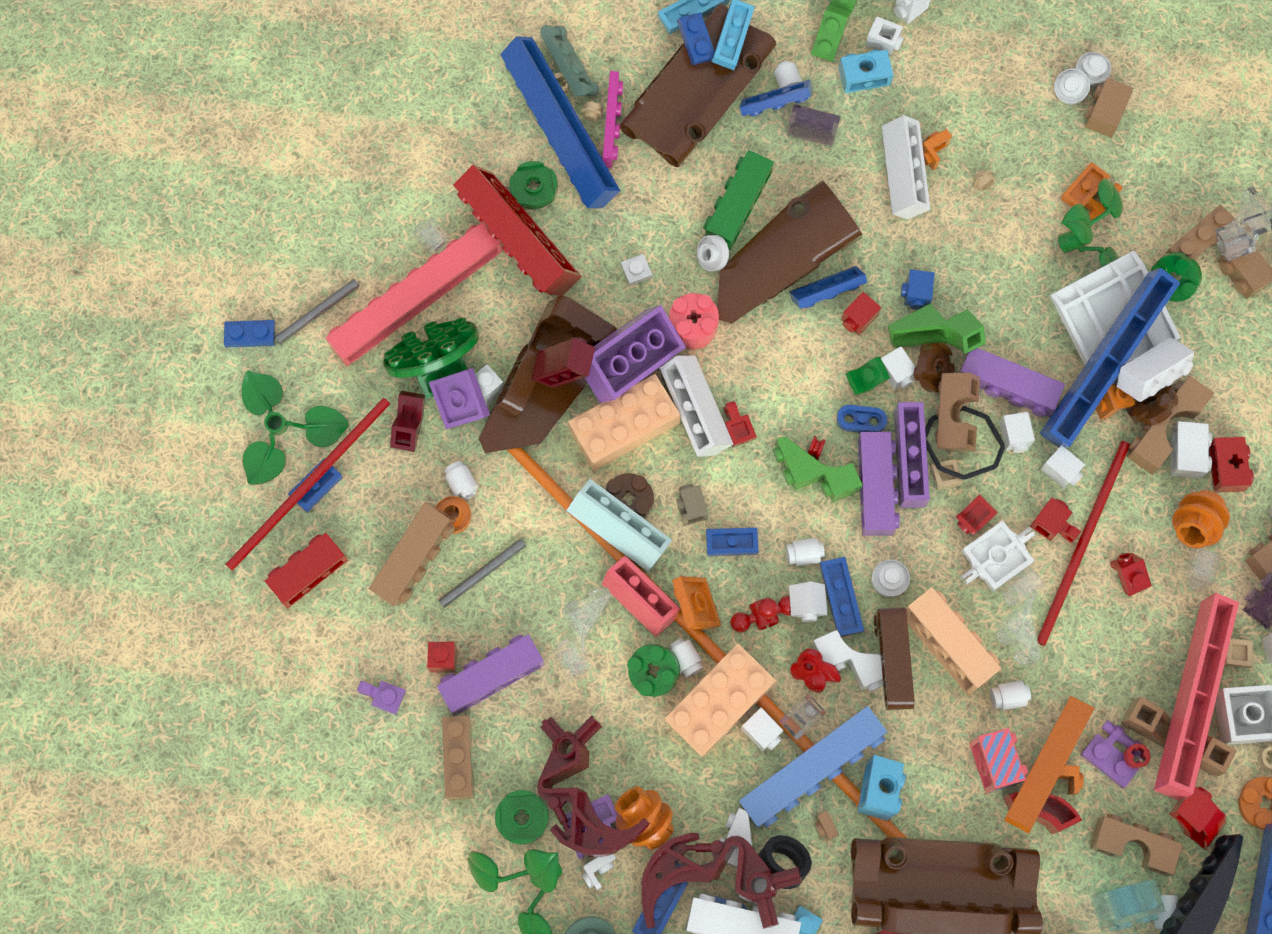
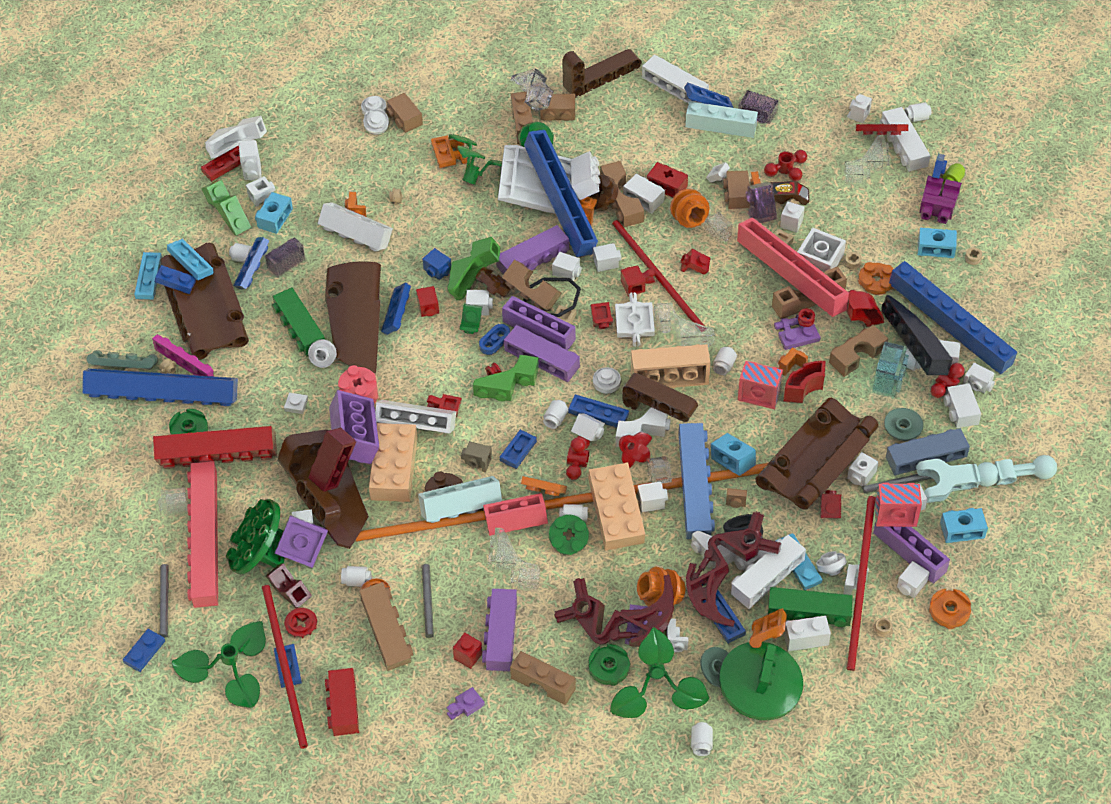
camera: 55 degrees left, 20 degrees down
orange tile [1004,696,1095,834] -> none
none -> red gear [284,608,318,638]

